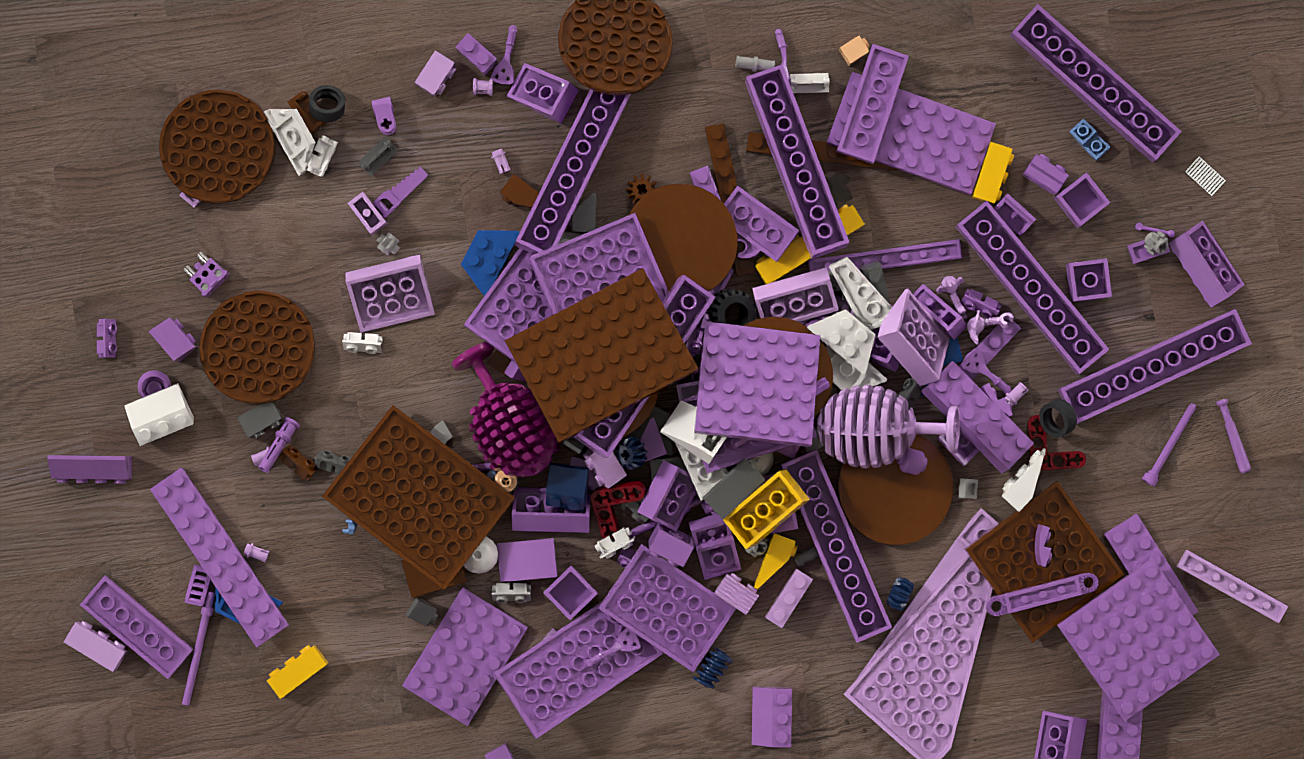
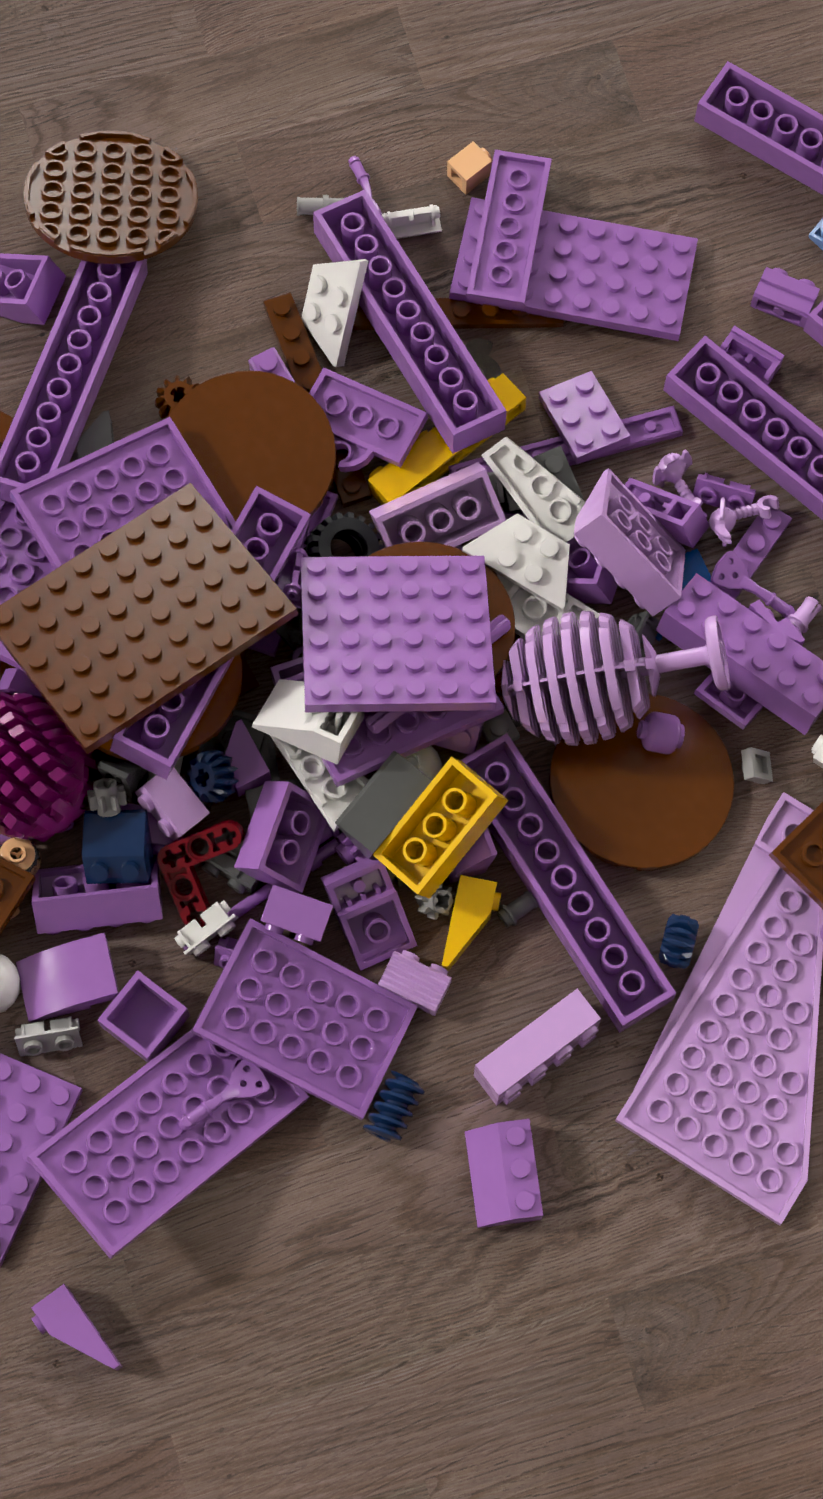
camera: 10 degrees left, 15 degrees down
lavender brick [765,568,813,628] -> none
yellow brick [971,142,1014,205] -> none
none -> light grey gear [87,778,127,817]
none -> white wing [301,259,368,367]
none -> lavender brick [474,988,601,1106]
none -> plate [539,371,631,464]

